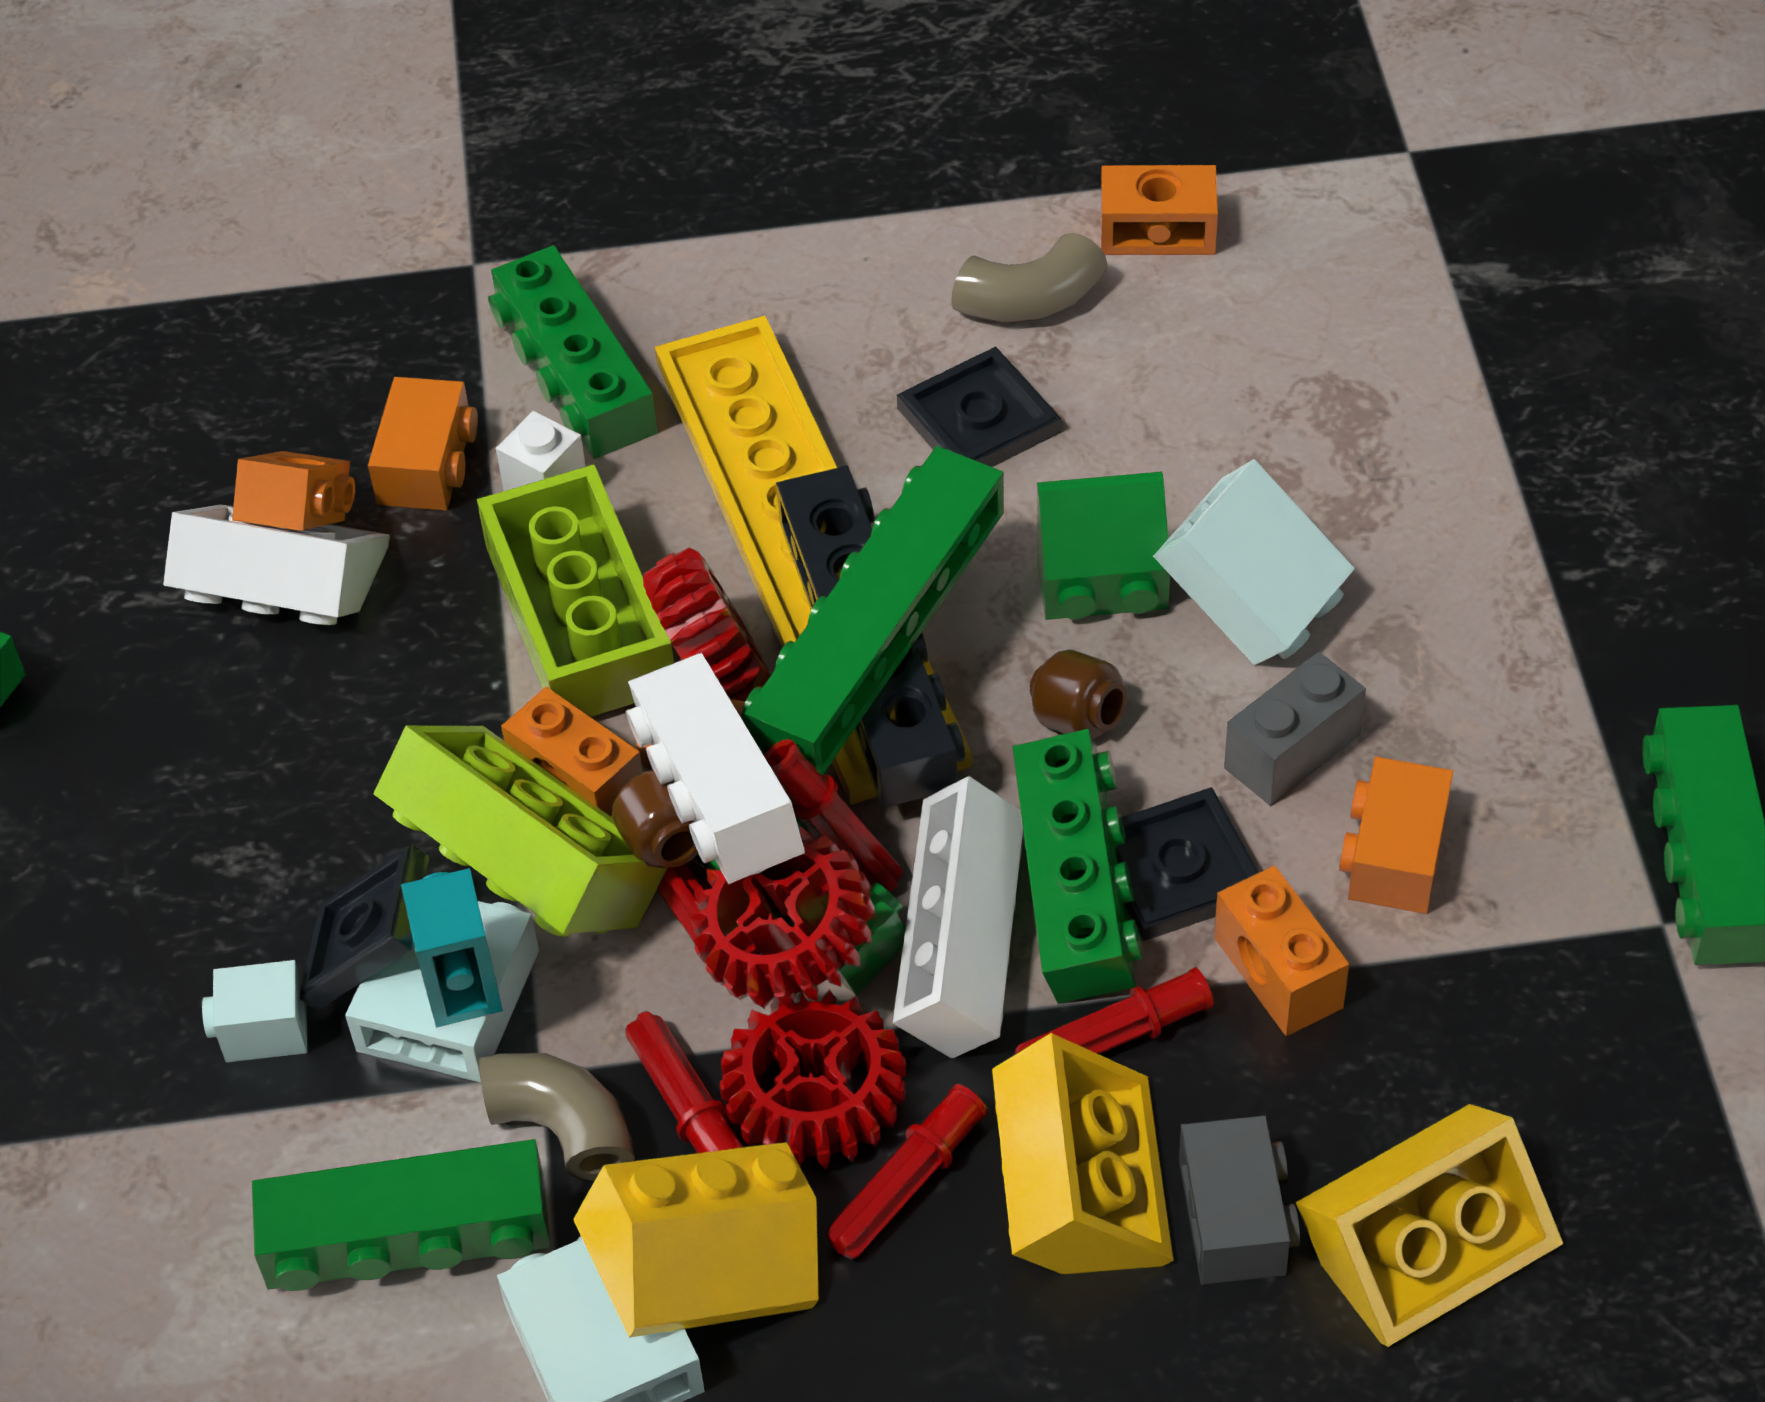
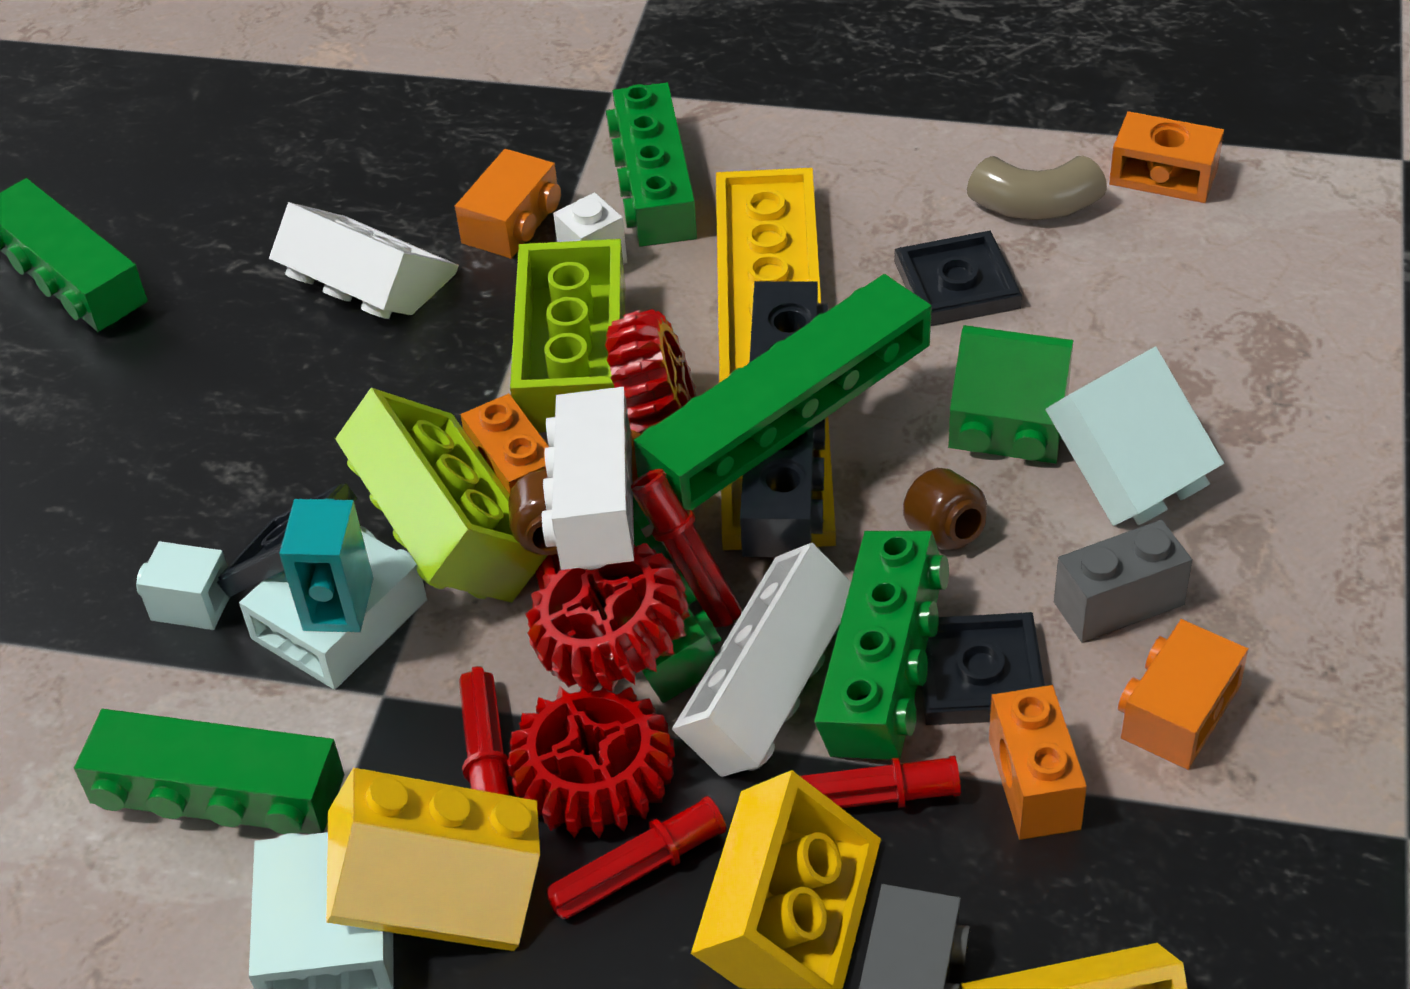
camera: 20 degrees right, 5 degrees down
orange brick [232,451,355,531] -> none
dark tan cylinder [479,1053,635,1181] -> none

